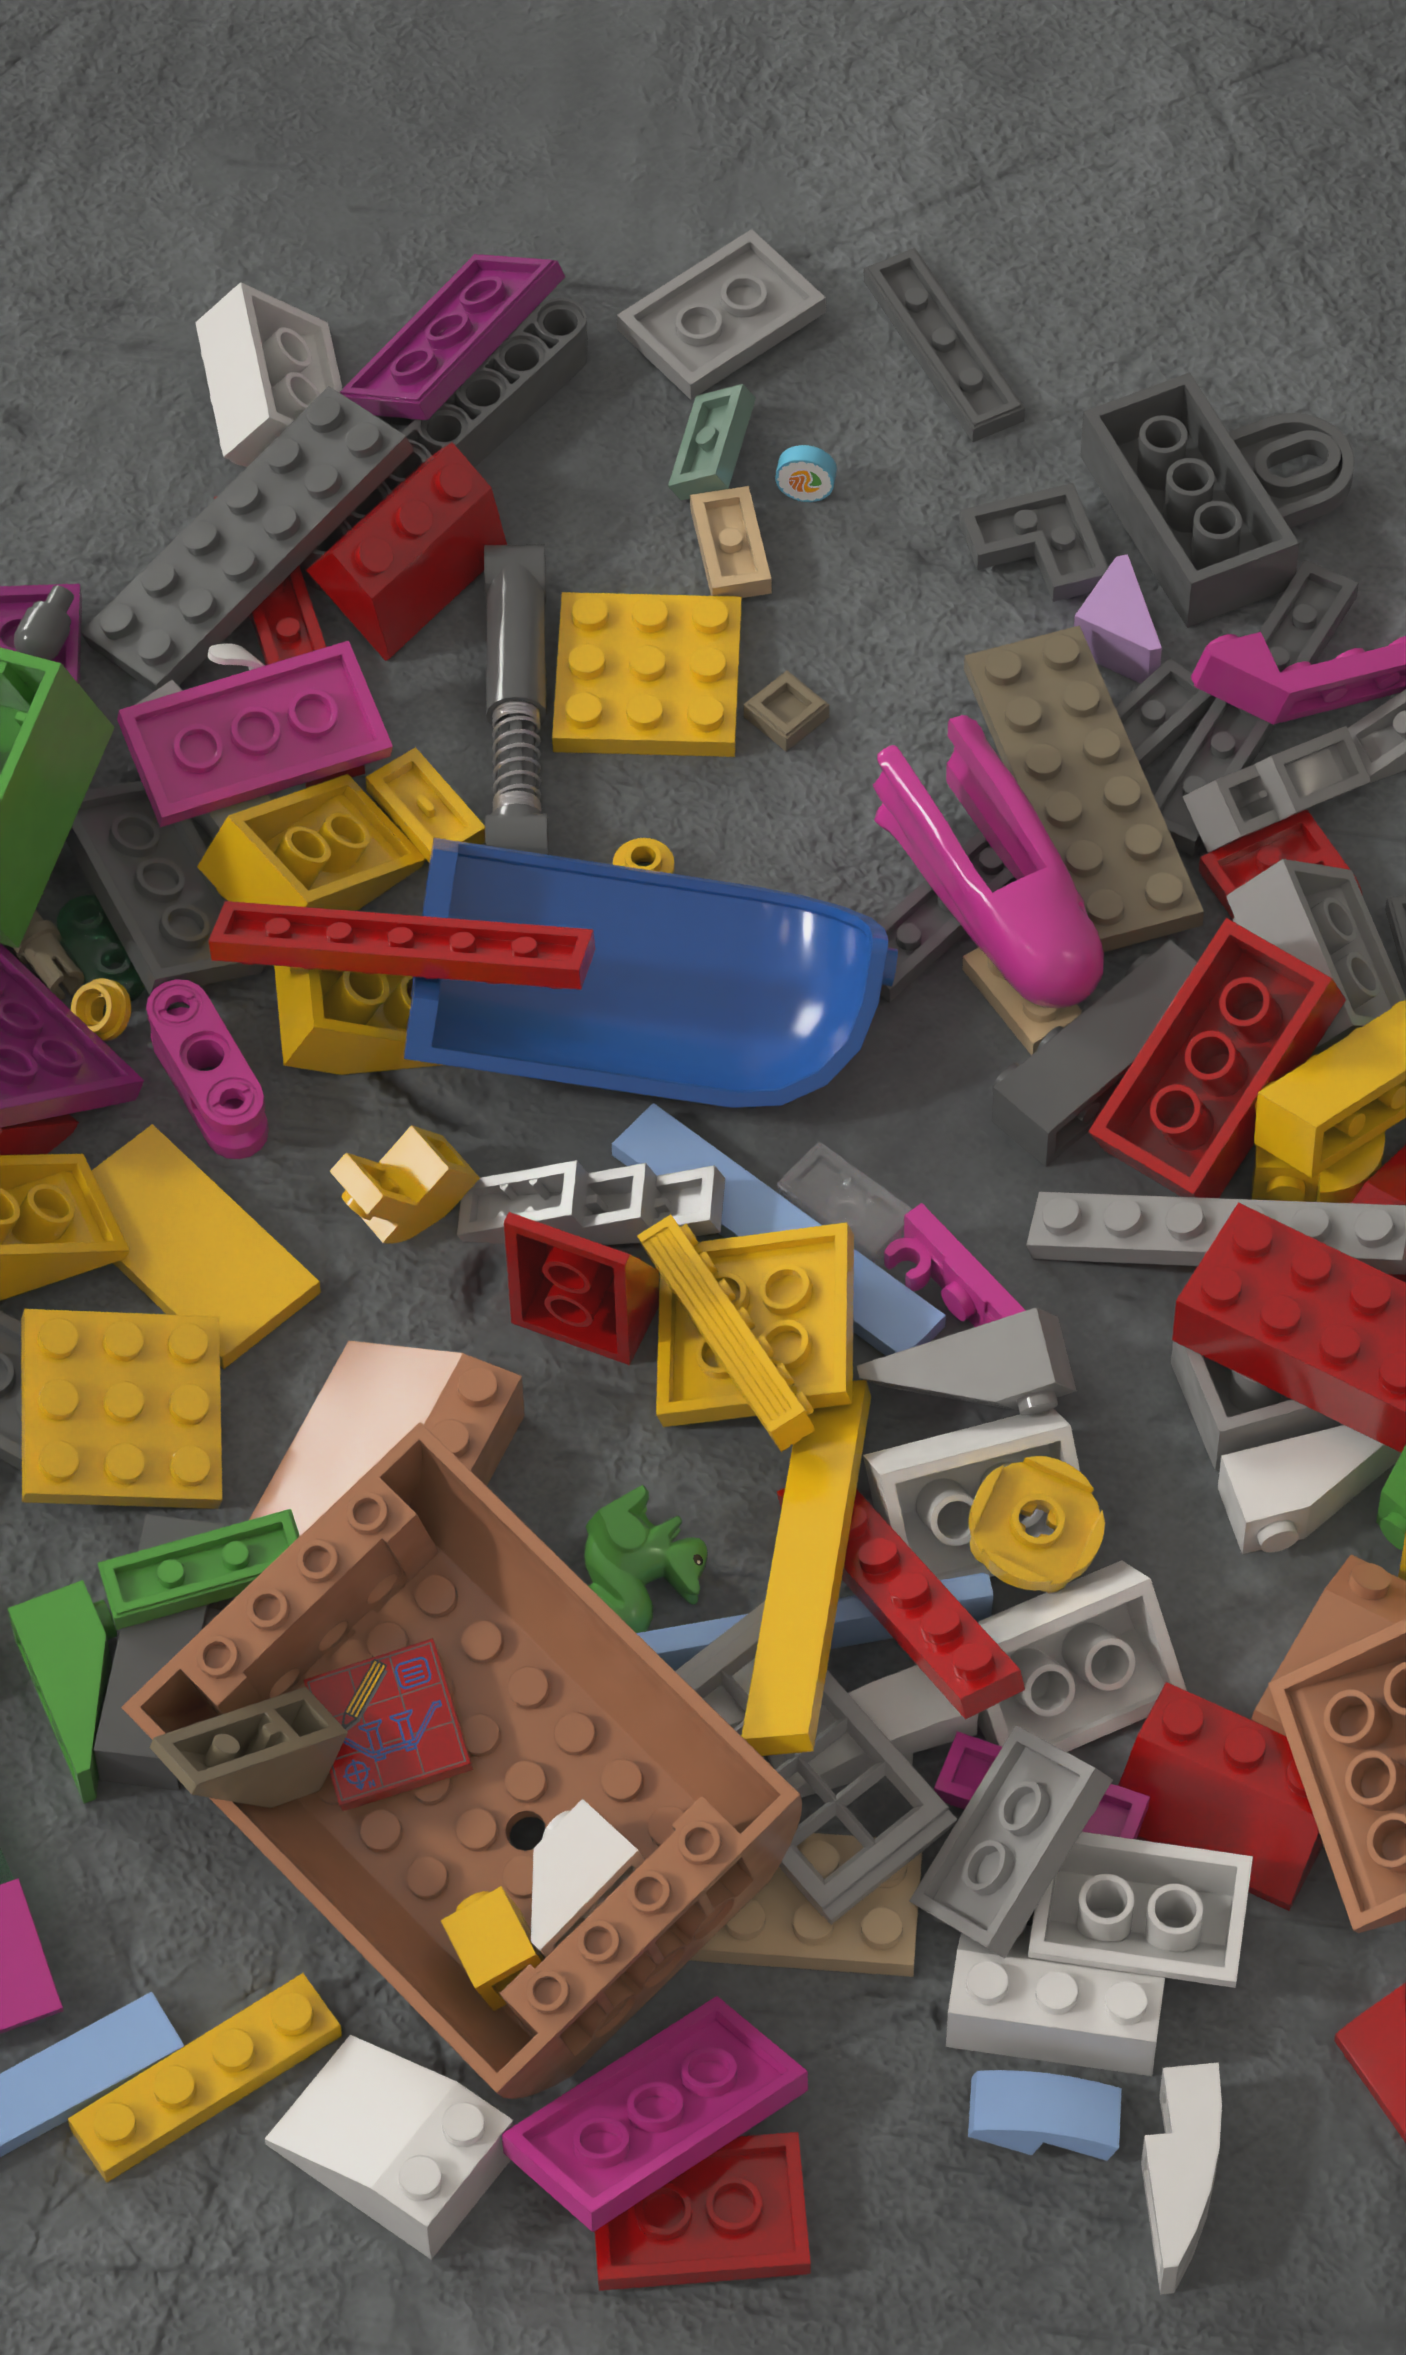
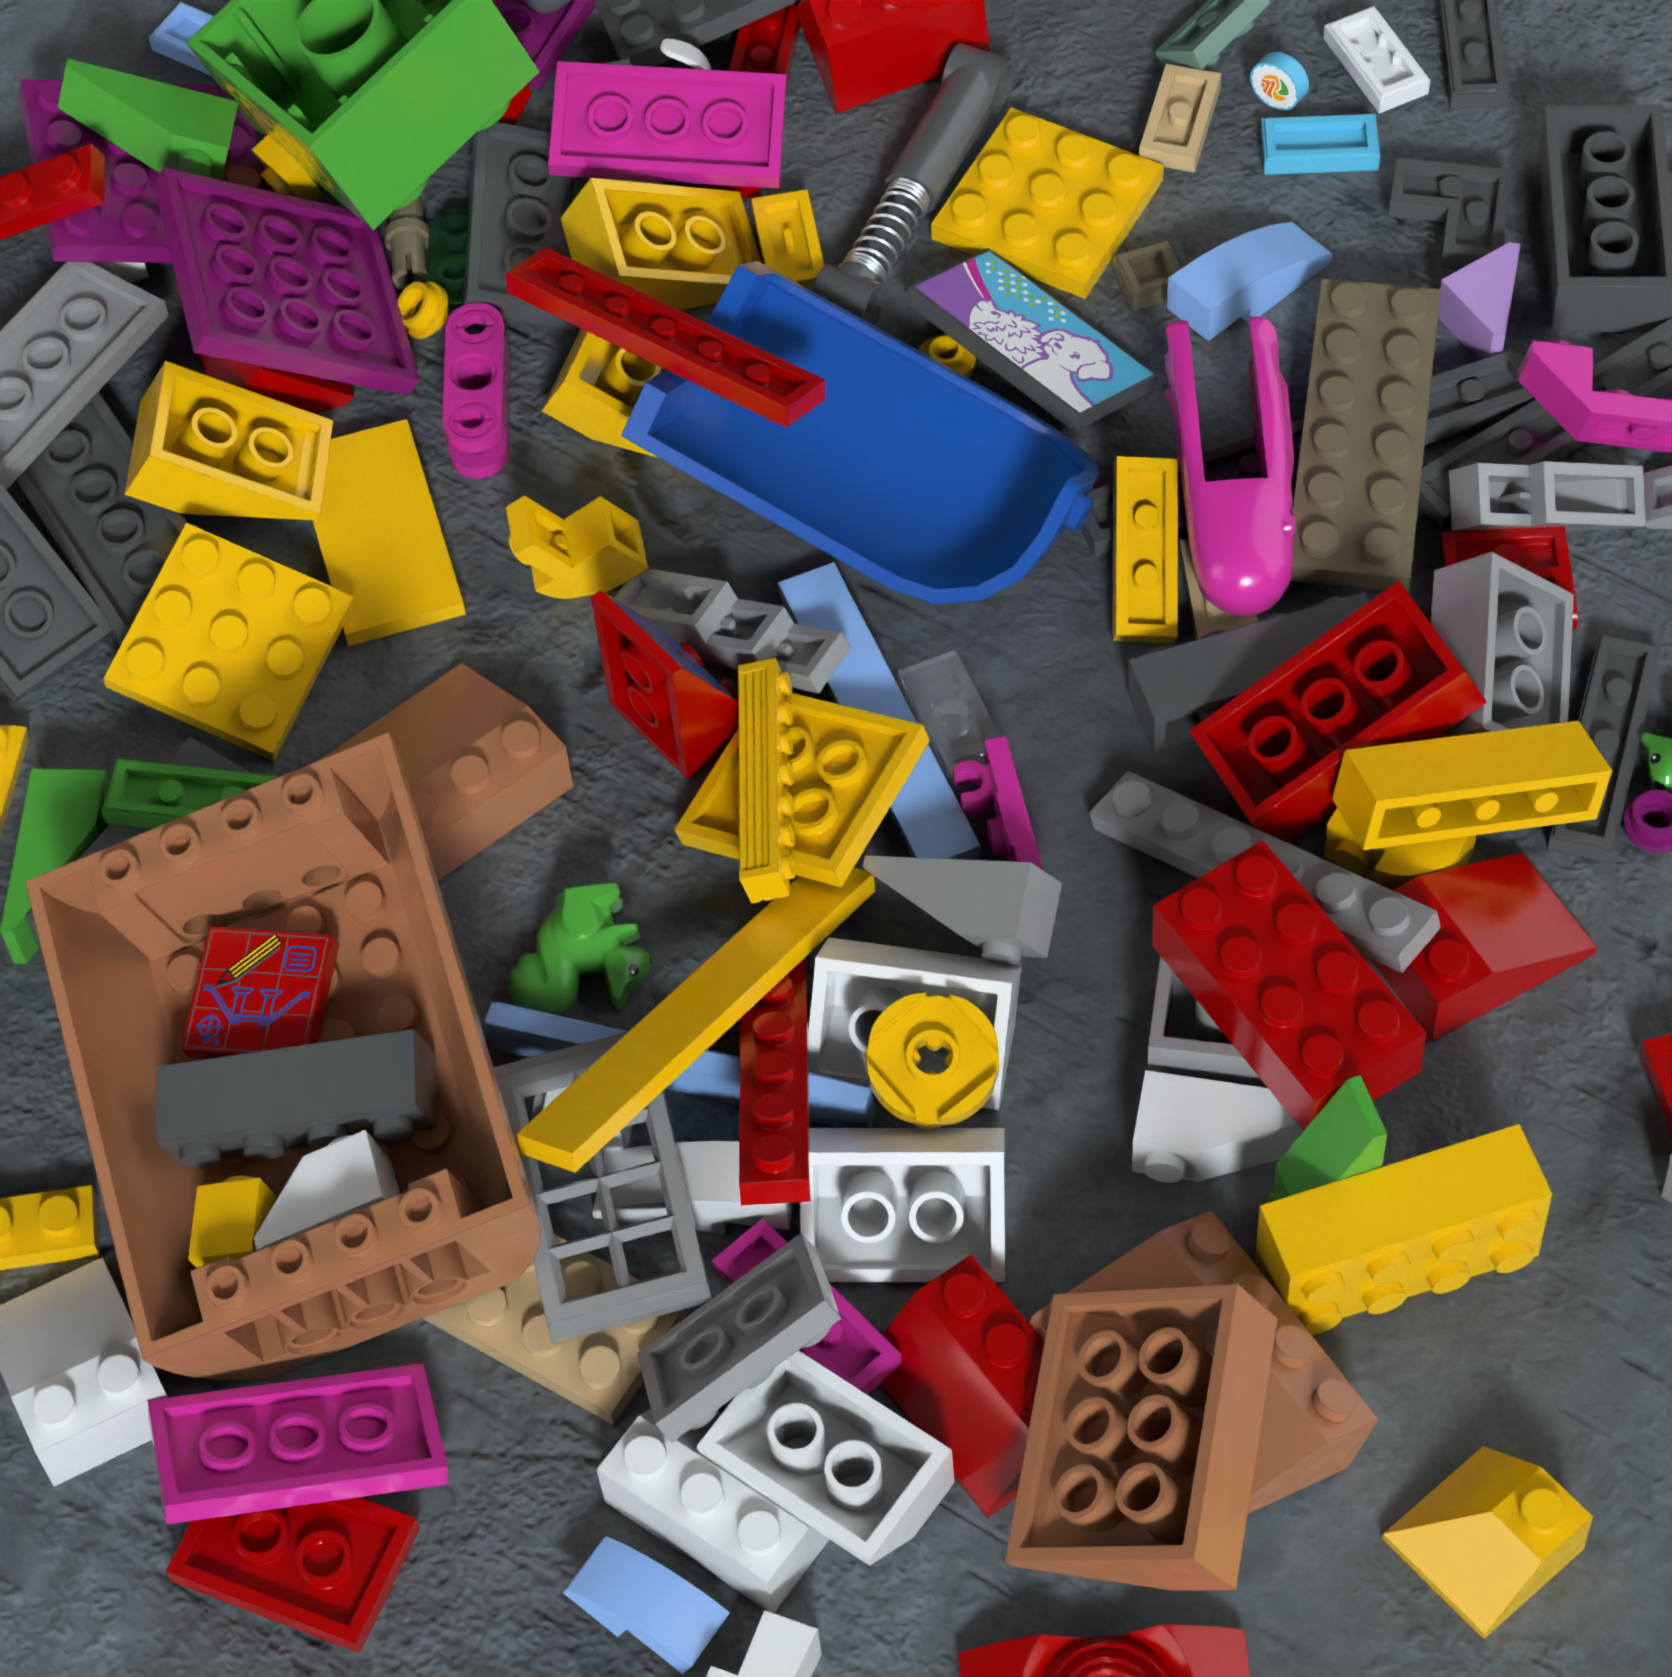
camera: 30 degrees right, 0 degrees up
dark tan slope [149,1687,348,1808] -> none
none -> dark grey brick [156,1029,437,1169]
none -> tile [906,249,1158,432]
none -> yellow plate [1112,456,1178,644]
none -> light blue slope [1167,222,1333,341]
none -> medium azure tile [1260,114,1380,175]
none -> white plate [1324,6,1430,114]

